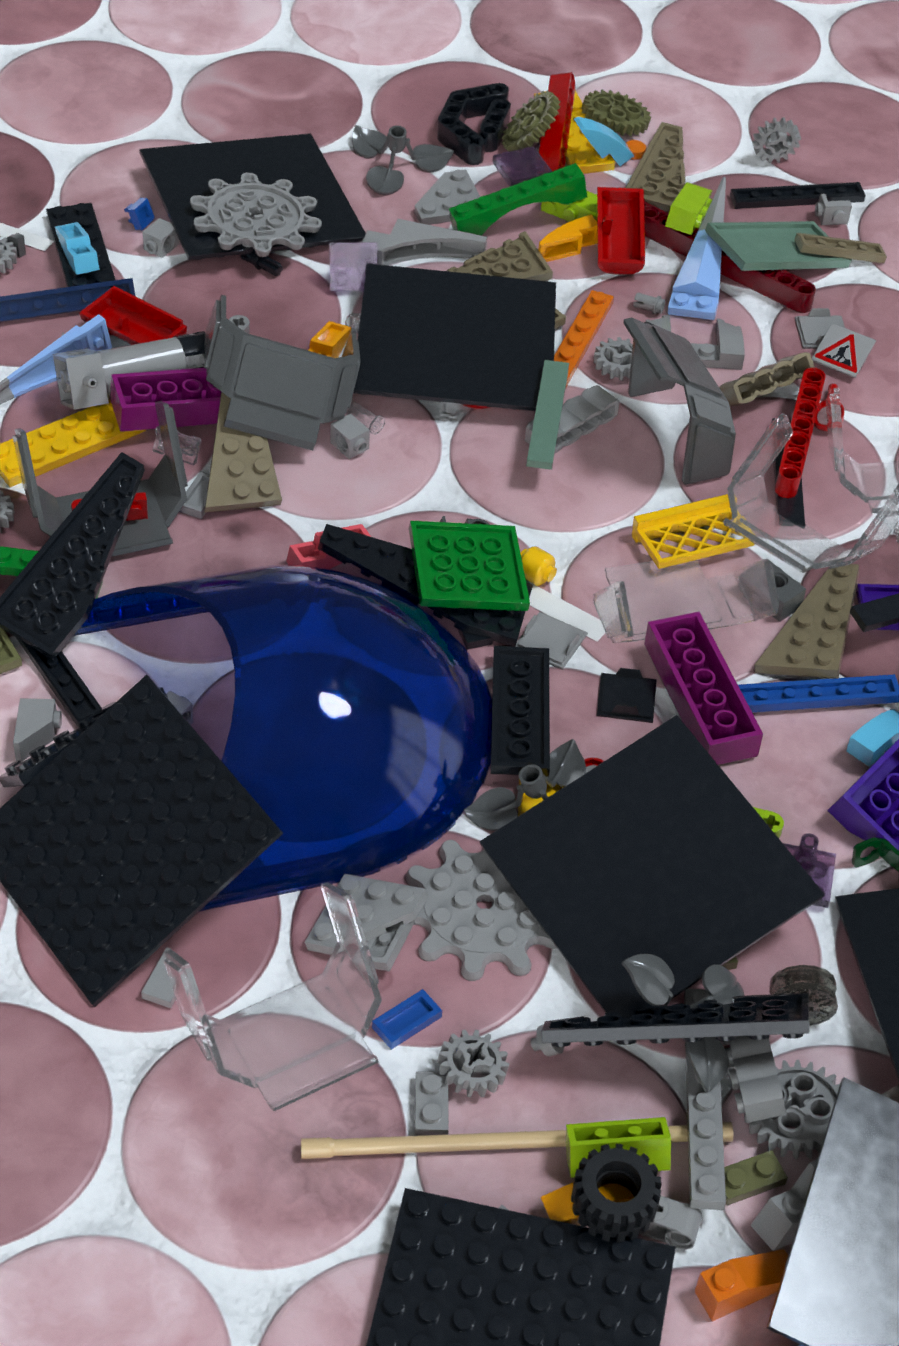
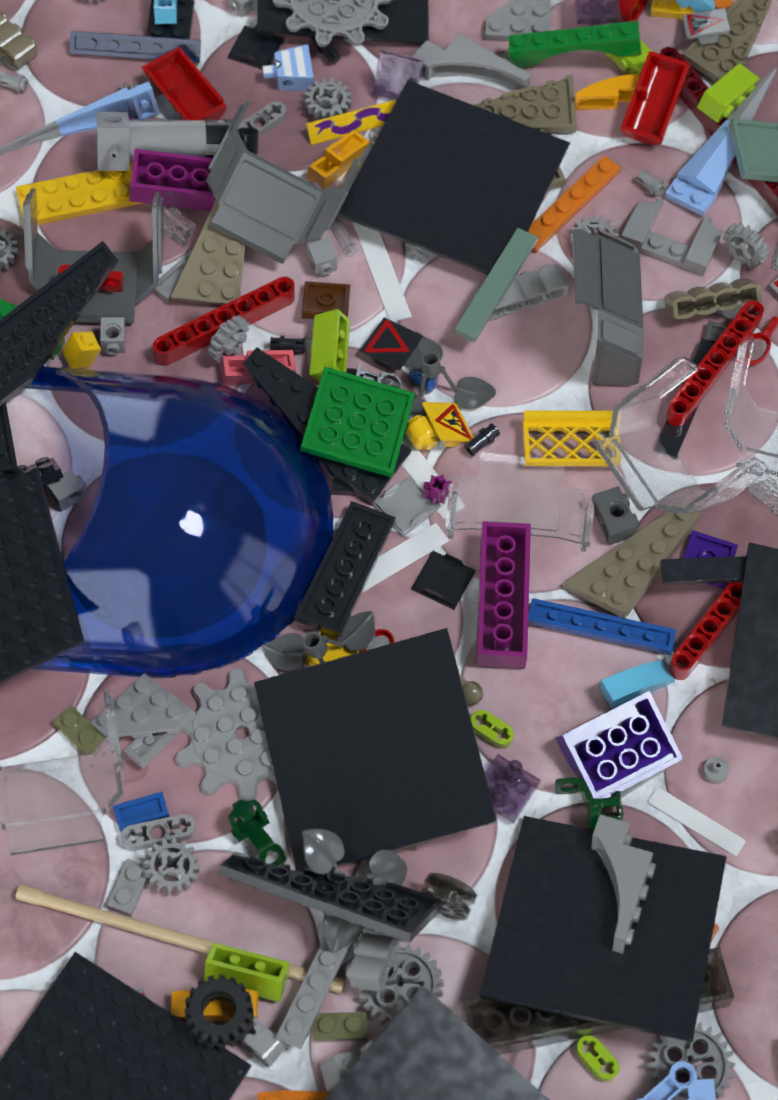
camera: 20 degrees right, 15 degrees up
none -> olive plate [53,705,106,758]
none -> yellow brick [62,332,101,368]
none -> light grey brick [100,317,126,355]
none -> light grey beam [121,814,195,851]
none -> red beam [153,277,295,366]
none -> light grey gear [208,315,249,363]
none -> black piece [227,24,284,70]
none -> dark green piece [228,799,286,866]
none -> light blue torso [262,45,313,91]
none -> black pin [270,335,306,353]
none -> reddish brown plate [302,281,350,319]
none -> light grey gear [304,78,351,120]
none -> yellow sticker [306,99,397,145]
none -> lime brick [309,309,350,383]
none -> white sticker [353,222,412,322]
none -> black piece [360,317,424,371]
none -> white sticker [362,523,450,593]
none -> dark grey plant [406,331,496,422]
none -> blue piece [408,370,438,393]
none -> yellow piece [422,402,474,447]
none -> magenta gear [423,475,452,505]
none -> black pin [464,423,500,456]
none -> light grey piece [682,8,730,45]
none -> dark grey tile [704,321,728,343]
none -> light grey gear [722,223,769,268]

